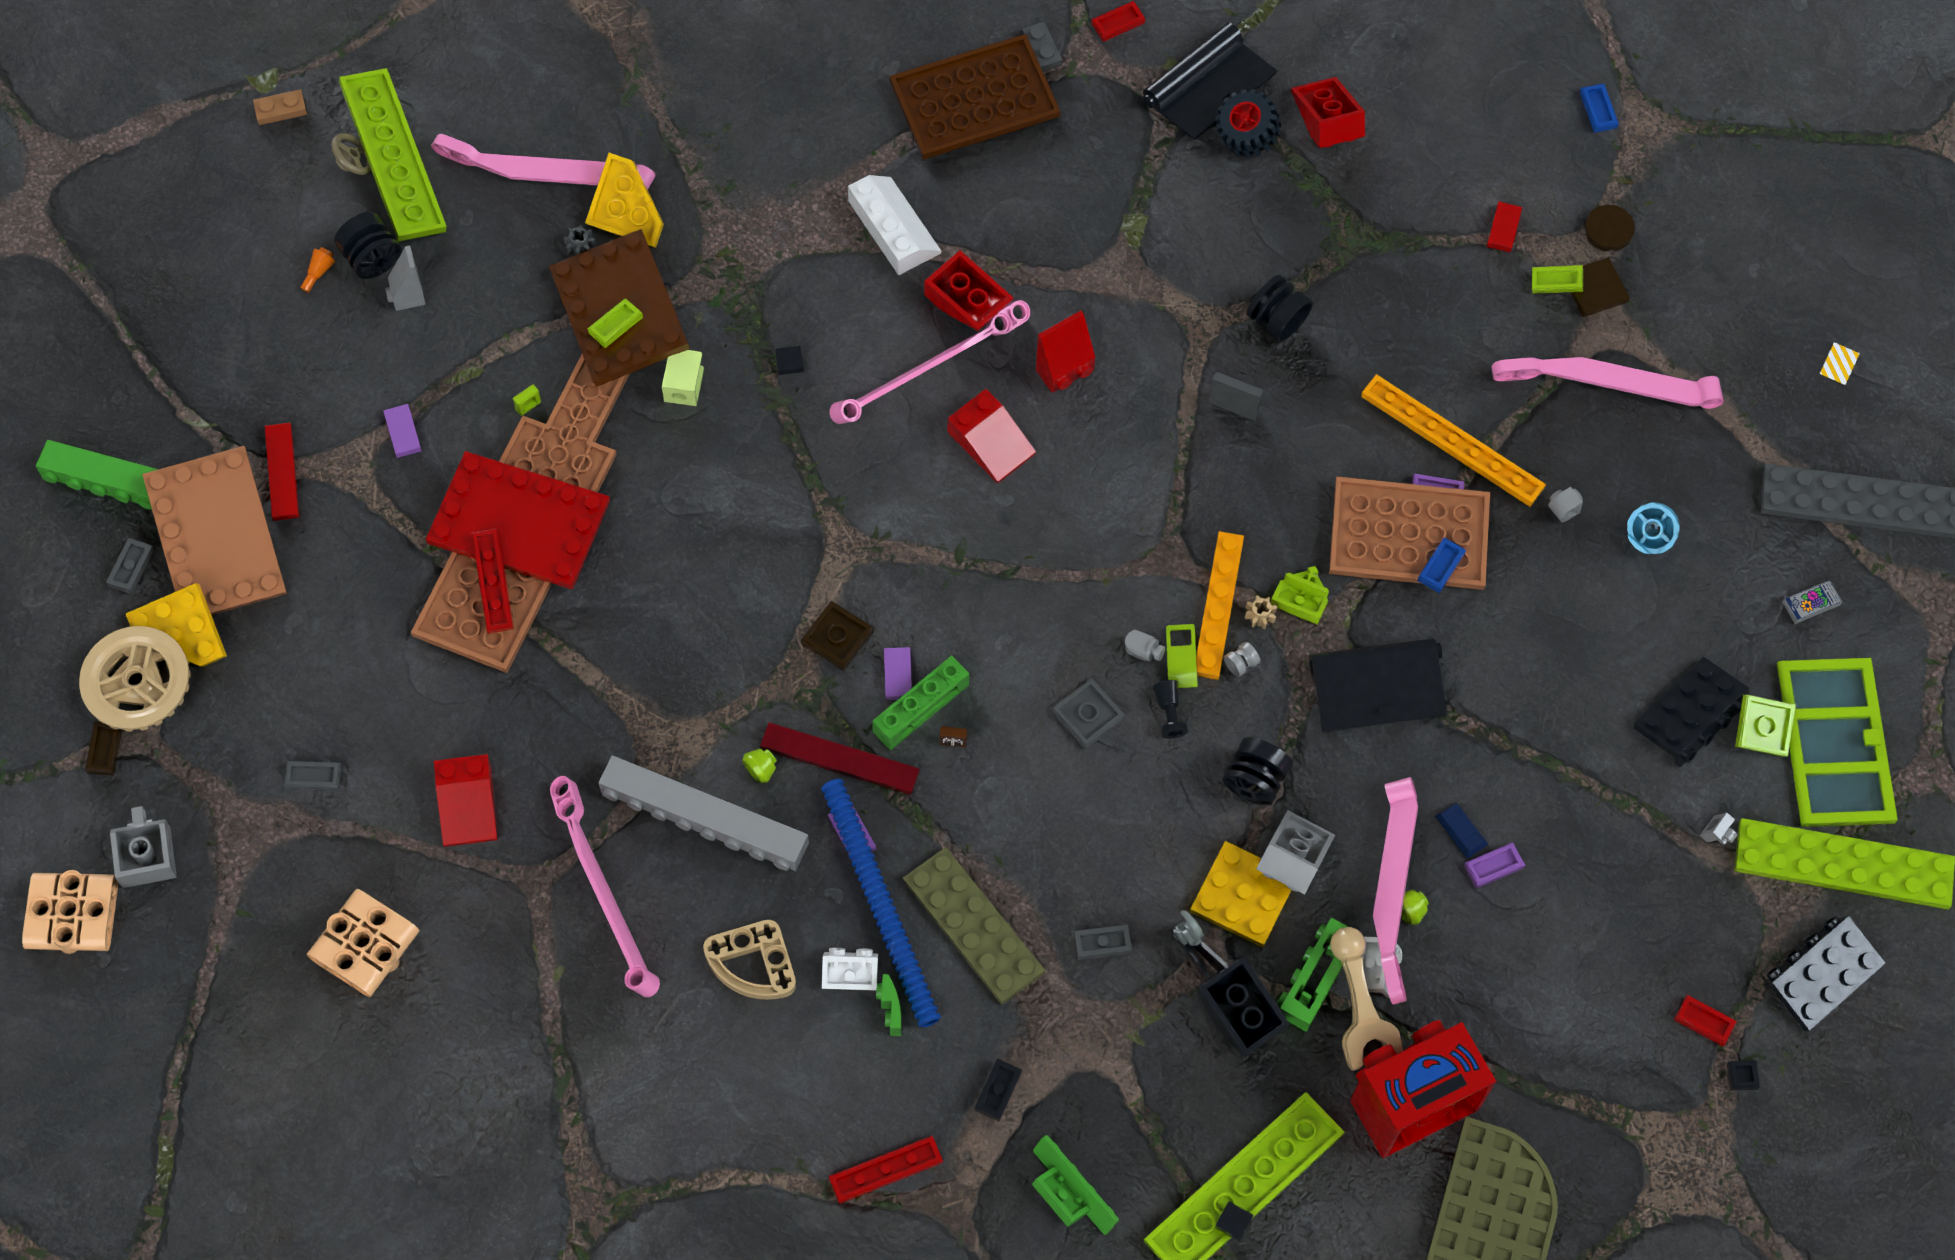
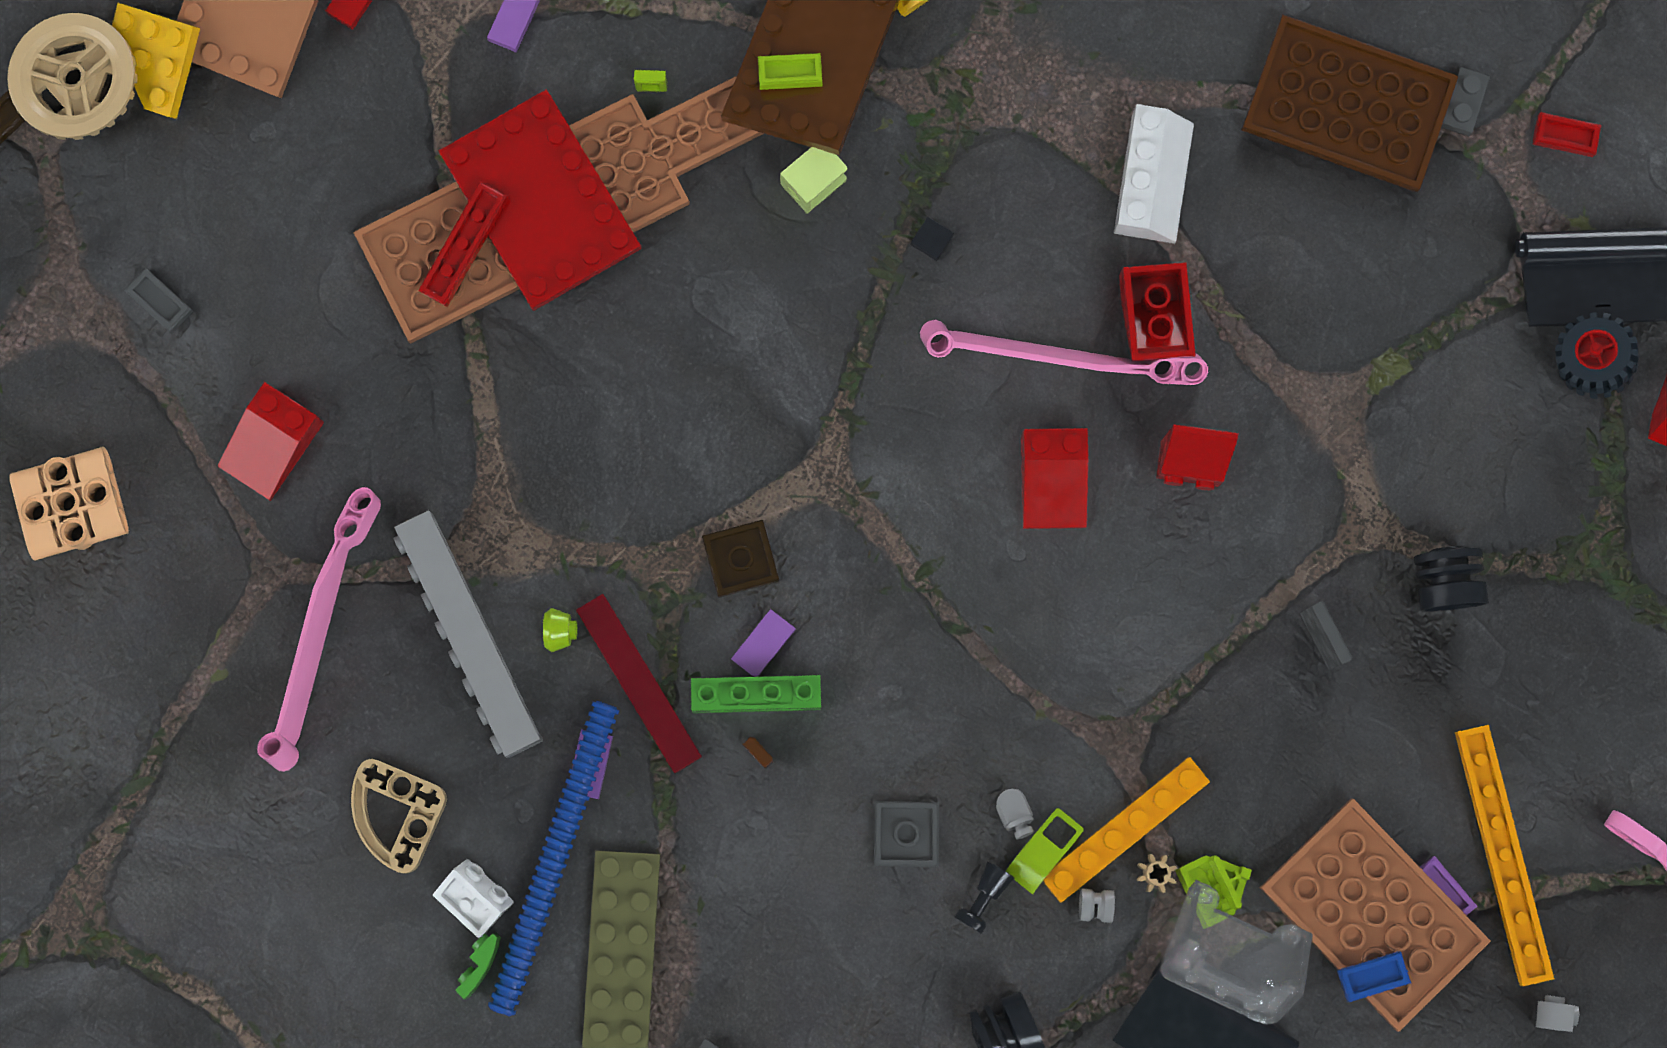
camera: 40 degrees right, 15 degrees up
none -> clear windscreen [1161,880,1313,1024]

